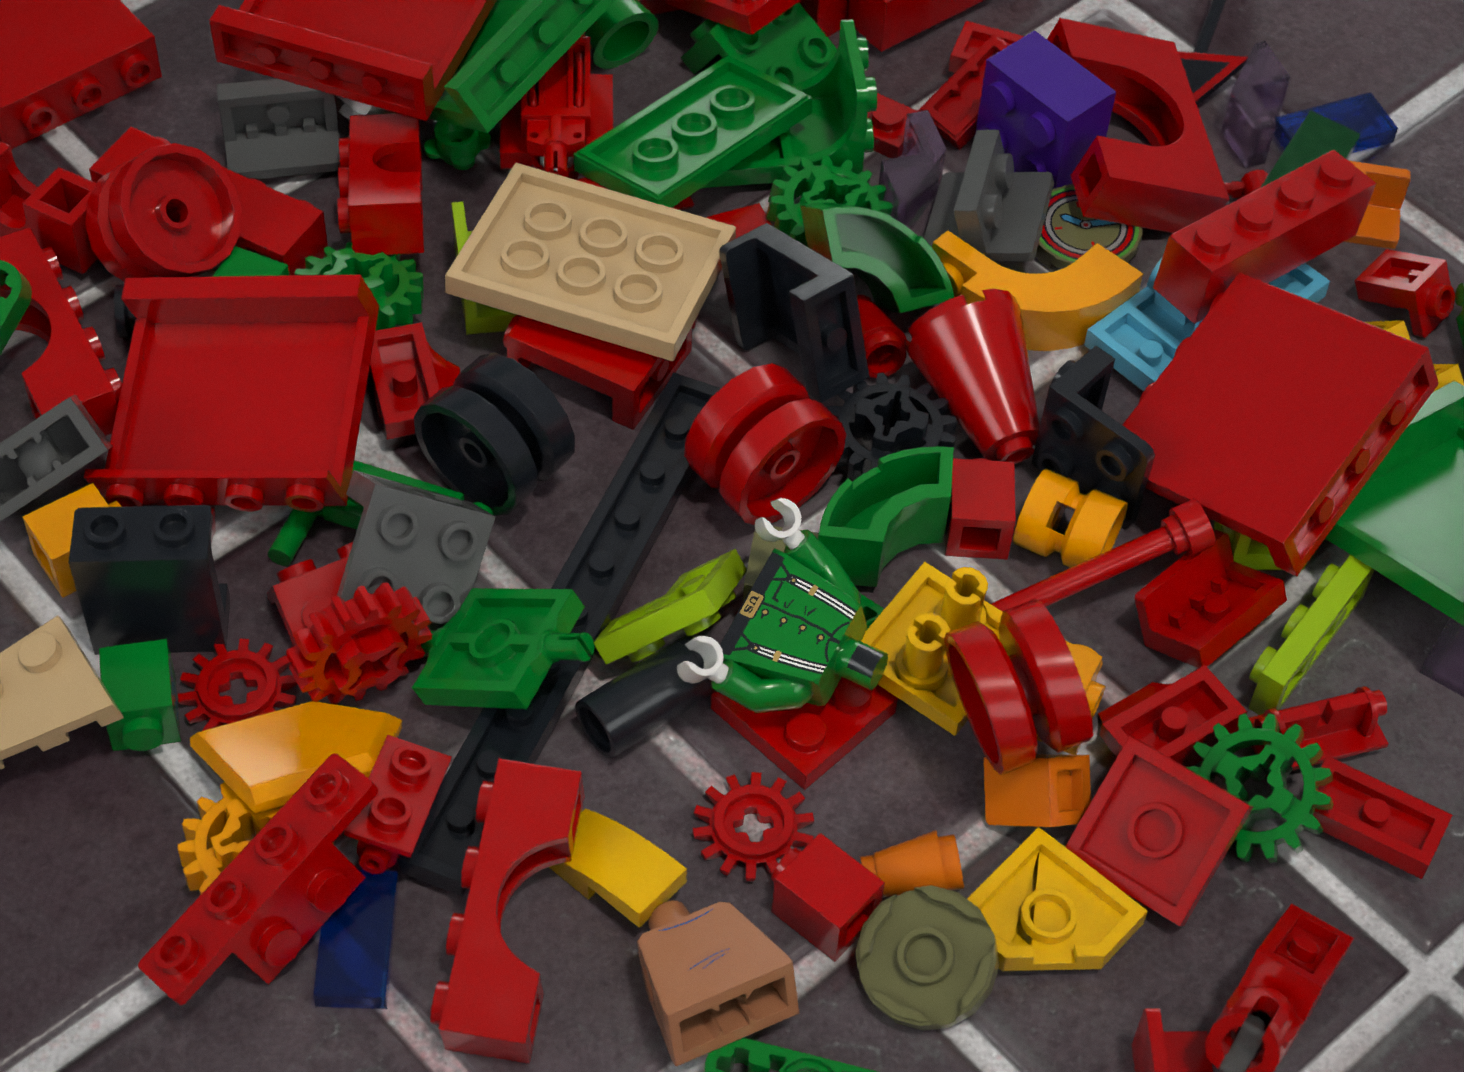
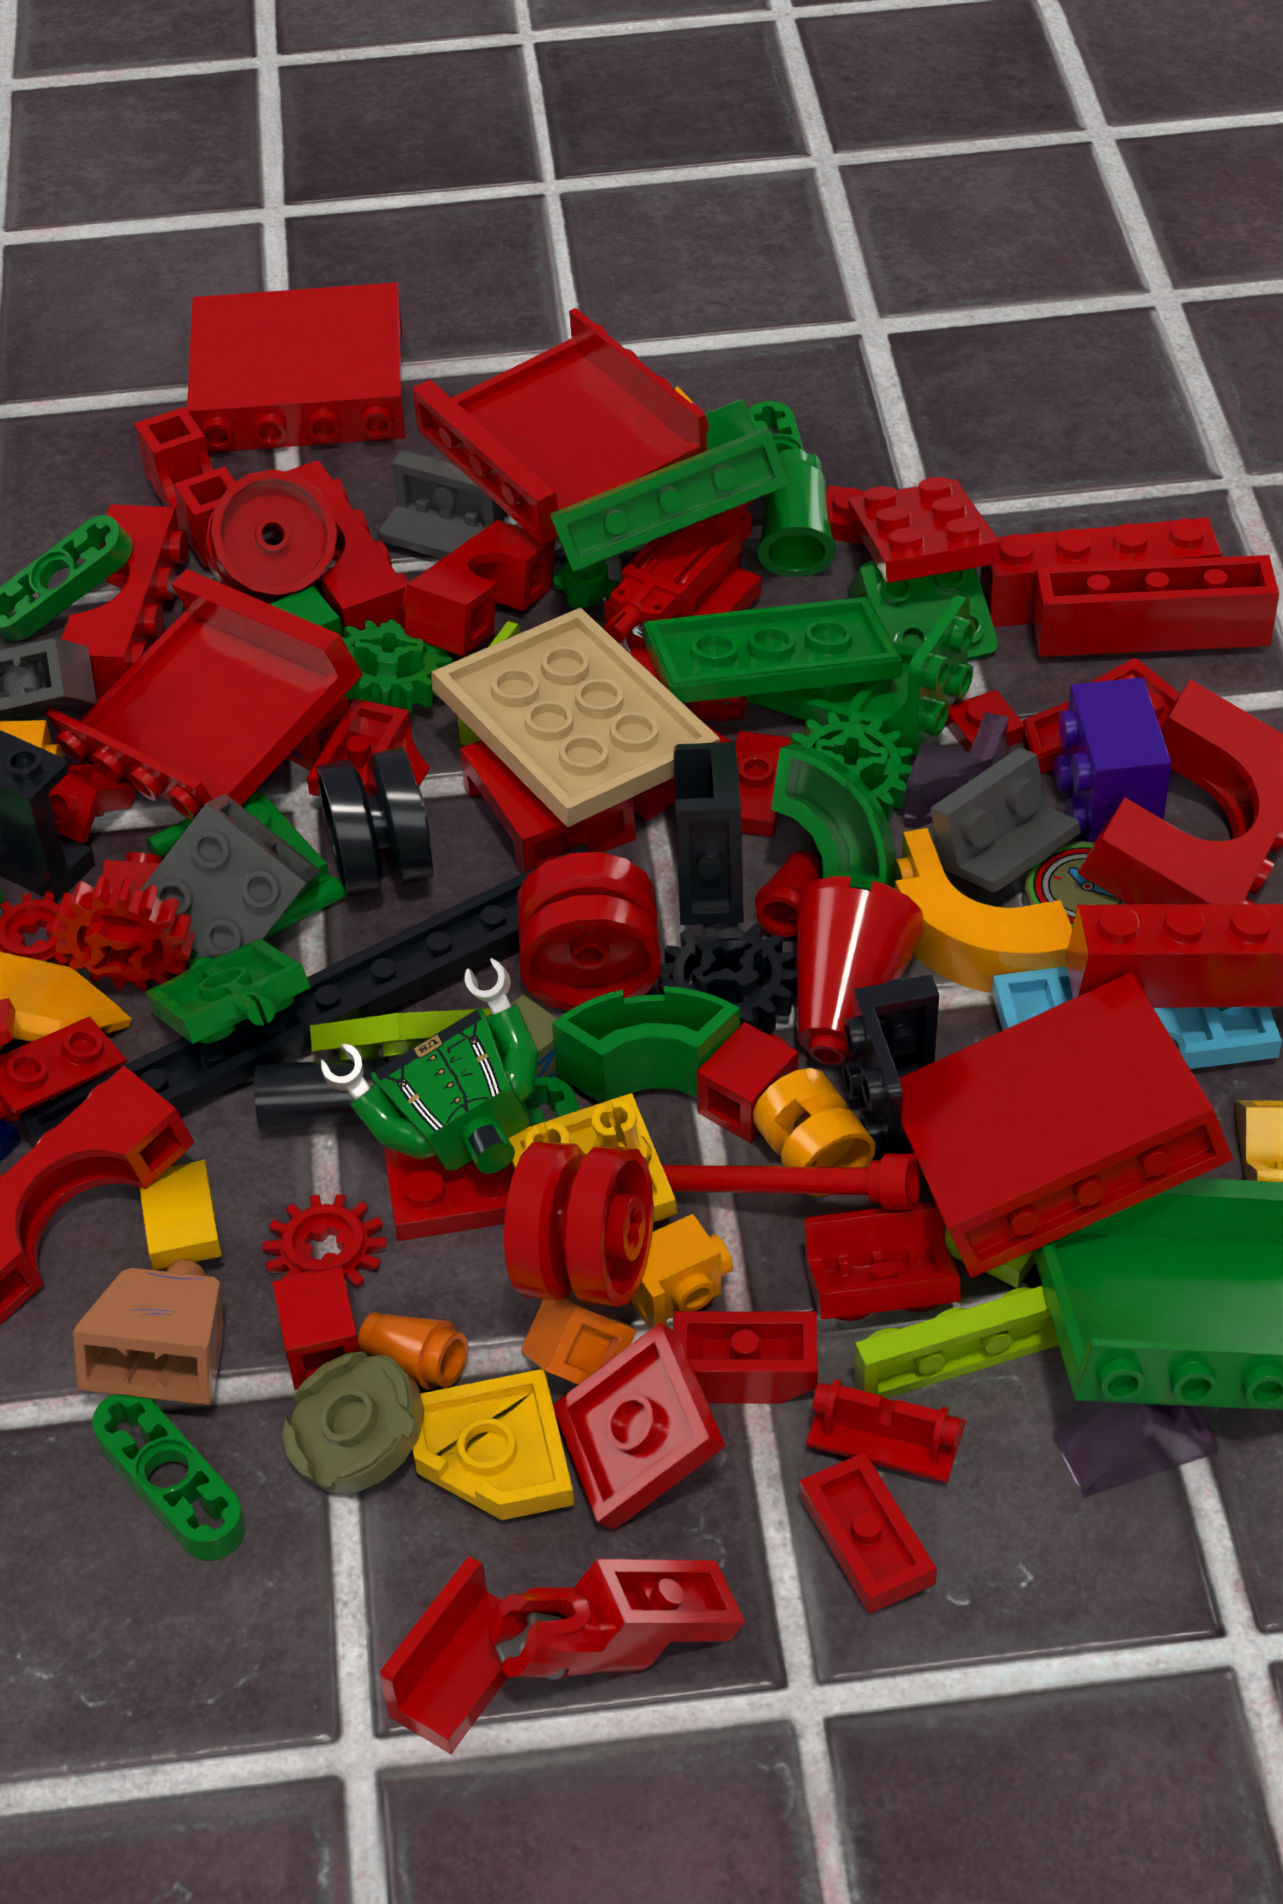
camera: 40 degrees right, 5 degrees down
green gear [1187,714,1334,863] -> none

